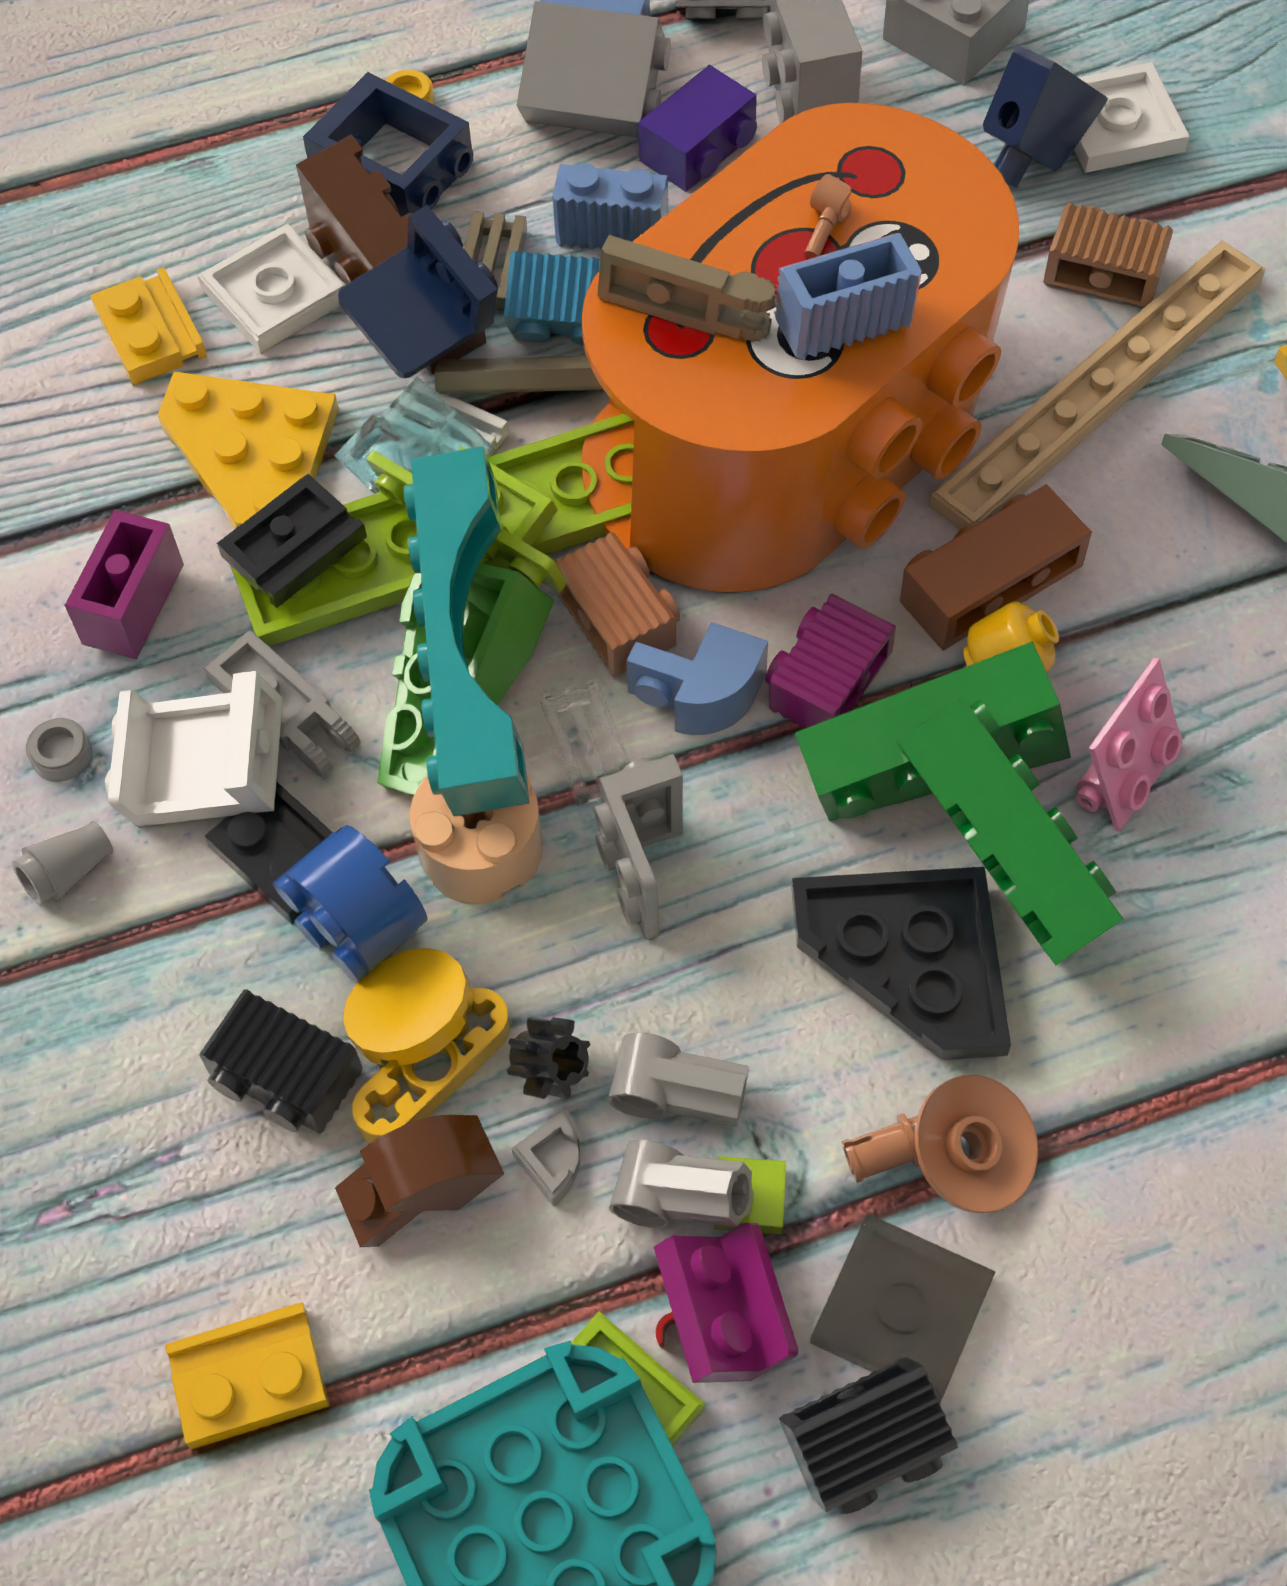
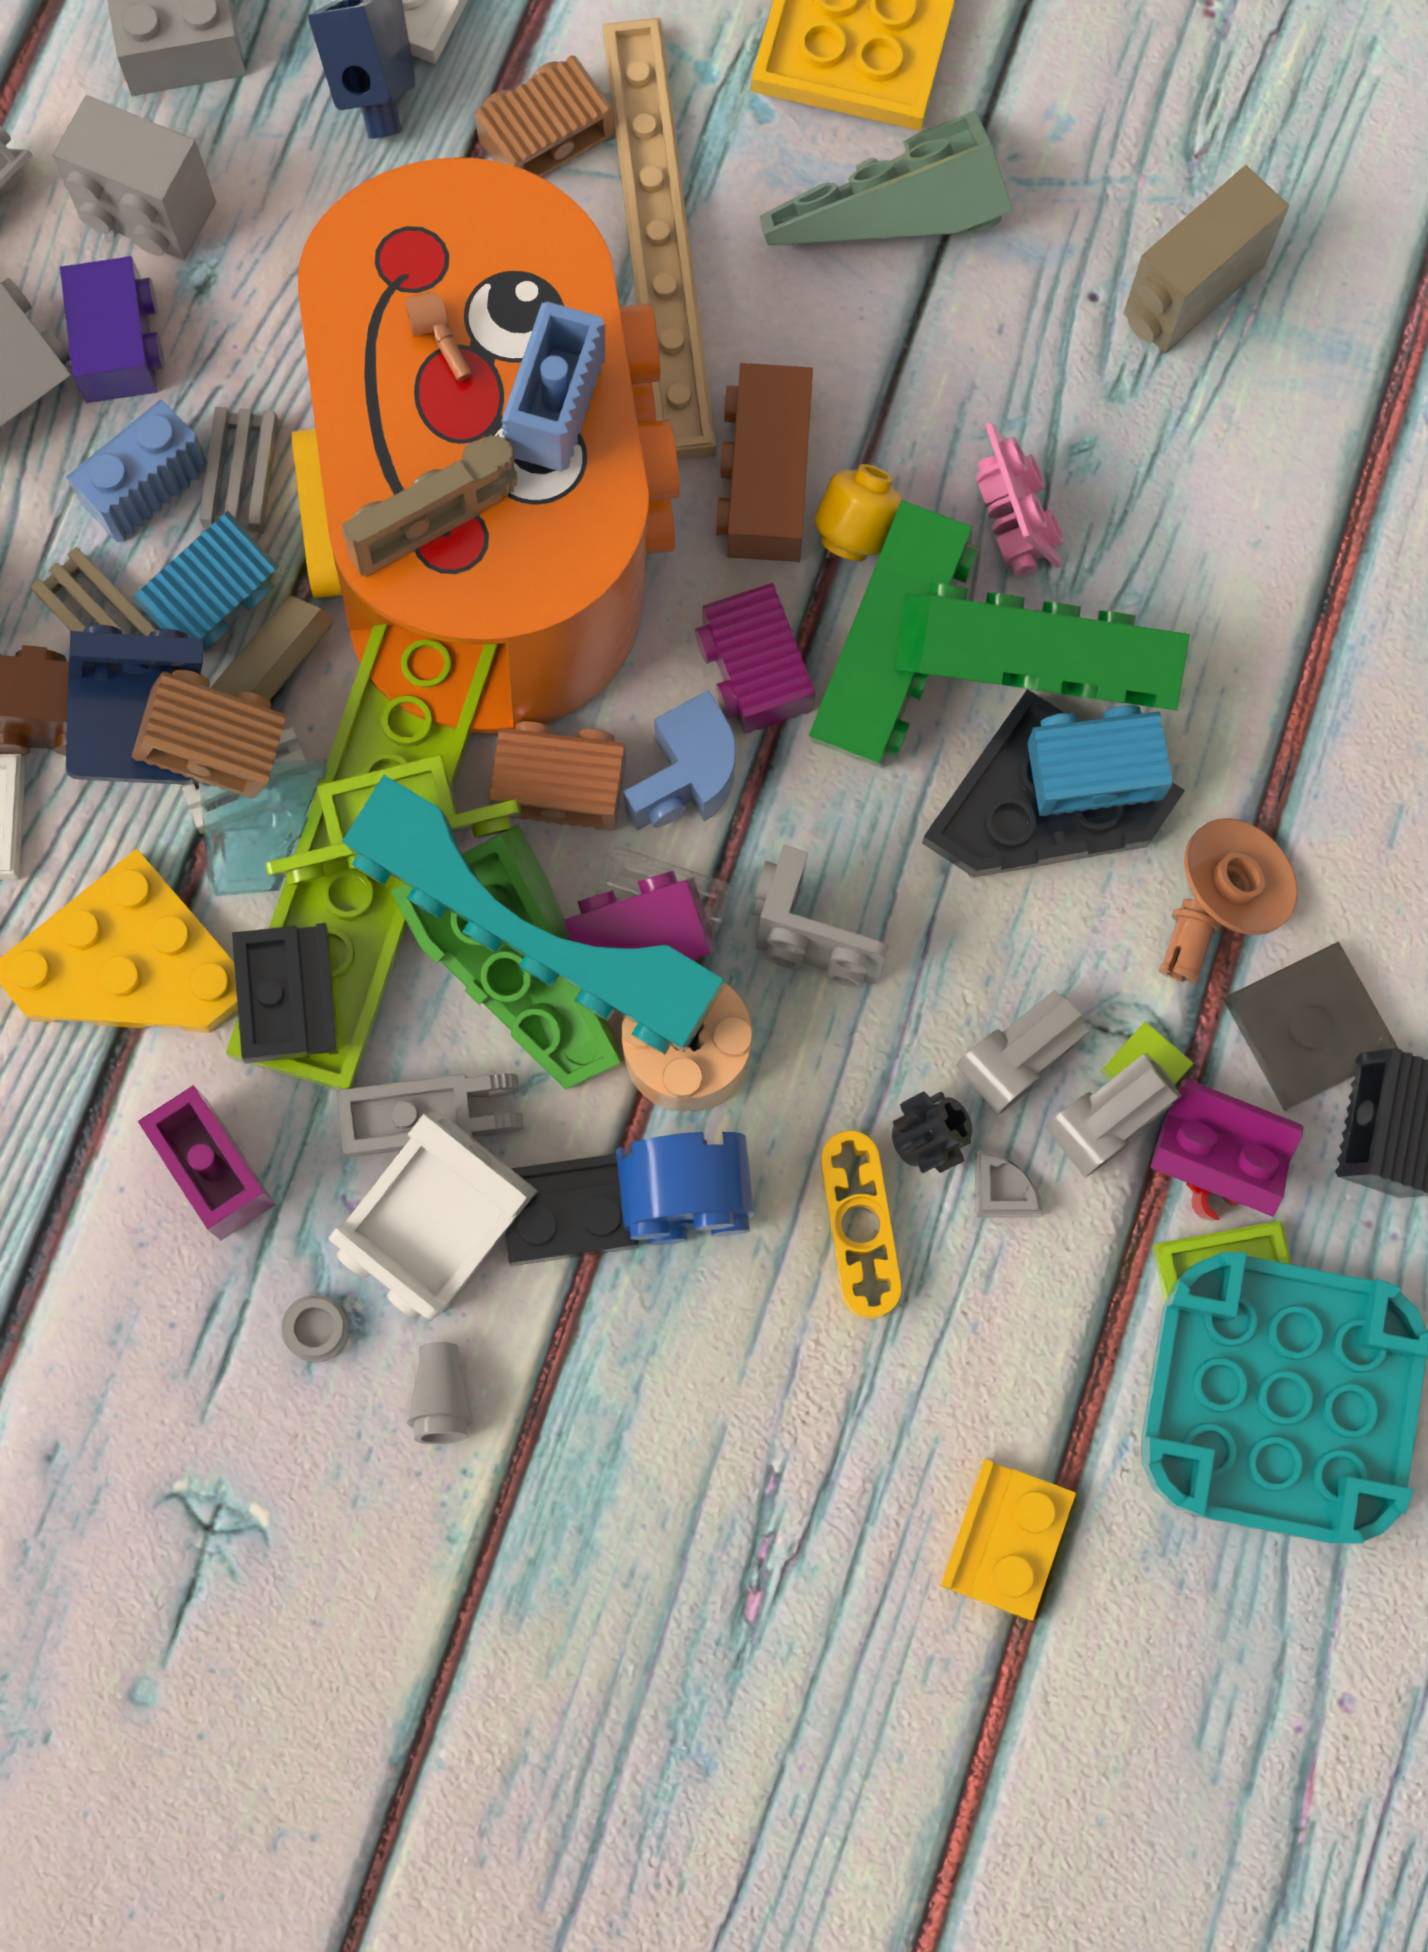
camera: 55 degrees left, 15 degrees up
black brick [199,989,363,1134] -> none
reddish brown brick [335,1115,504,1248] -> none
yellow tile [343,948,474,1066] -> none
none -> medium nougat brick [131,670,286,798]
none -> magenta brick [564,870,717,960]
none -> dark azure brick [1027,705,1172,816]

